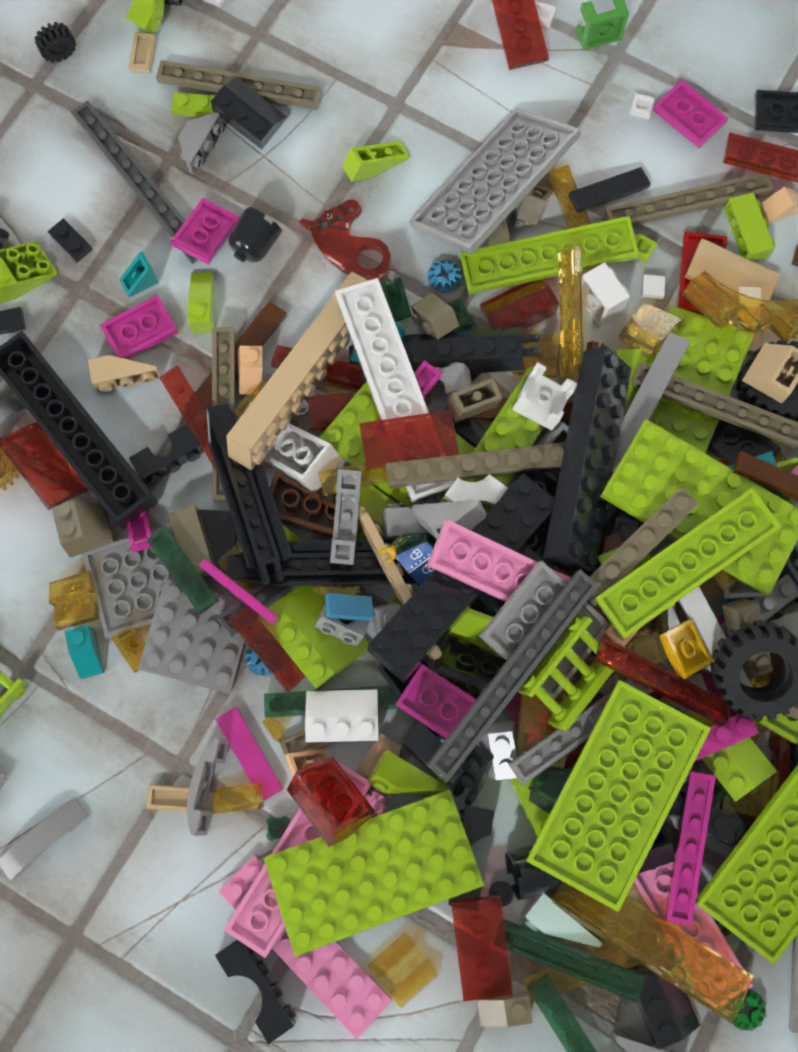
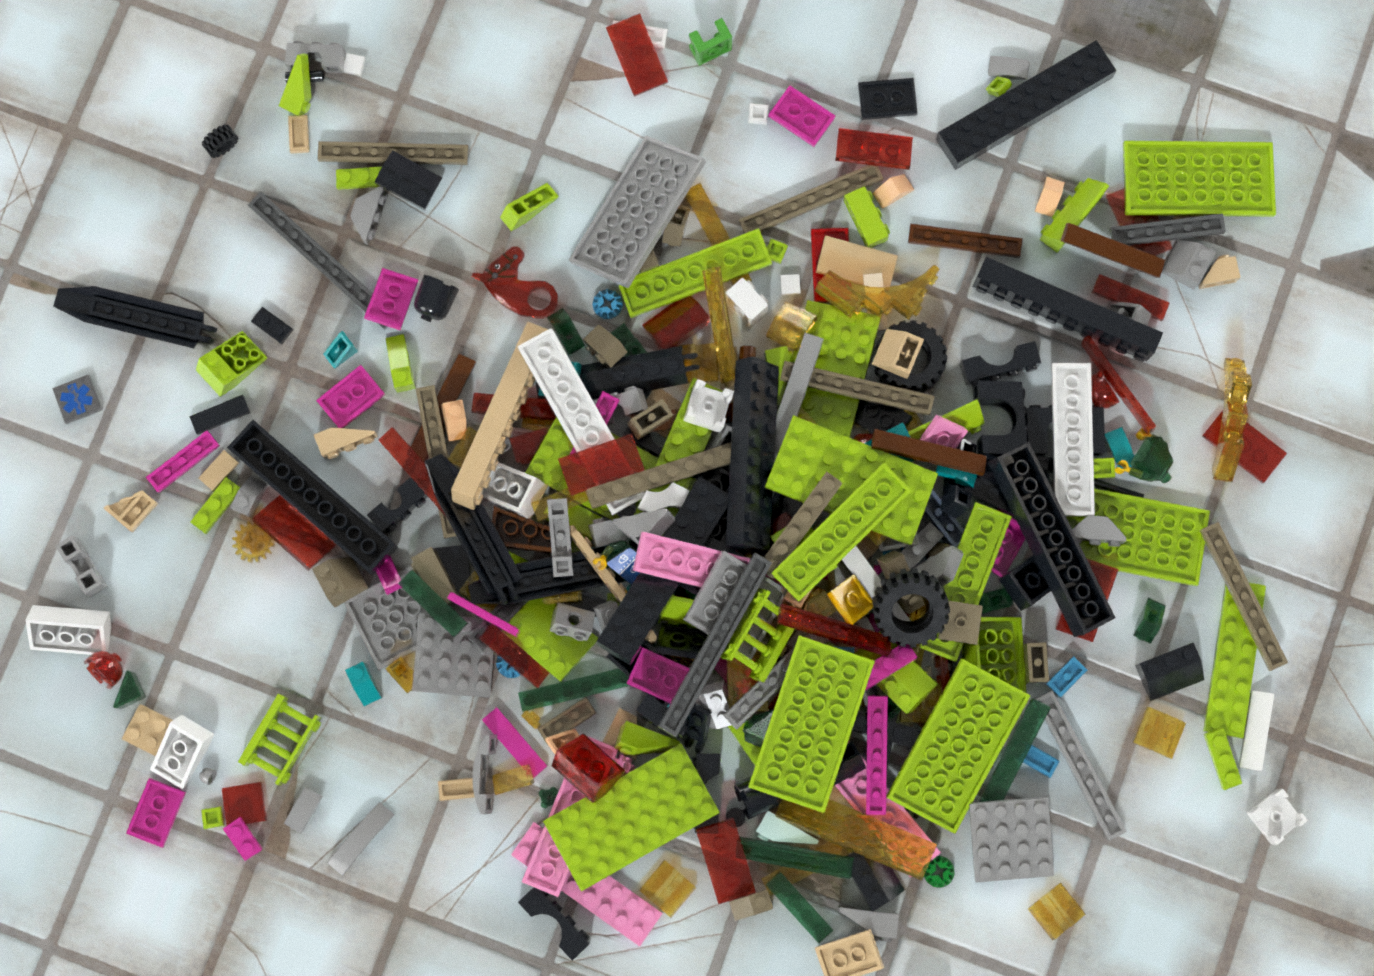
camera: 10 degrees left, 5 degrees up
clear yellow slope [49,571,99,631] -> none
white slope [305,689,379,742] -> none
dark azure tile [325,593,374,621] -> none
black tile [568,167,651,213] -> none

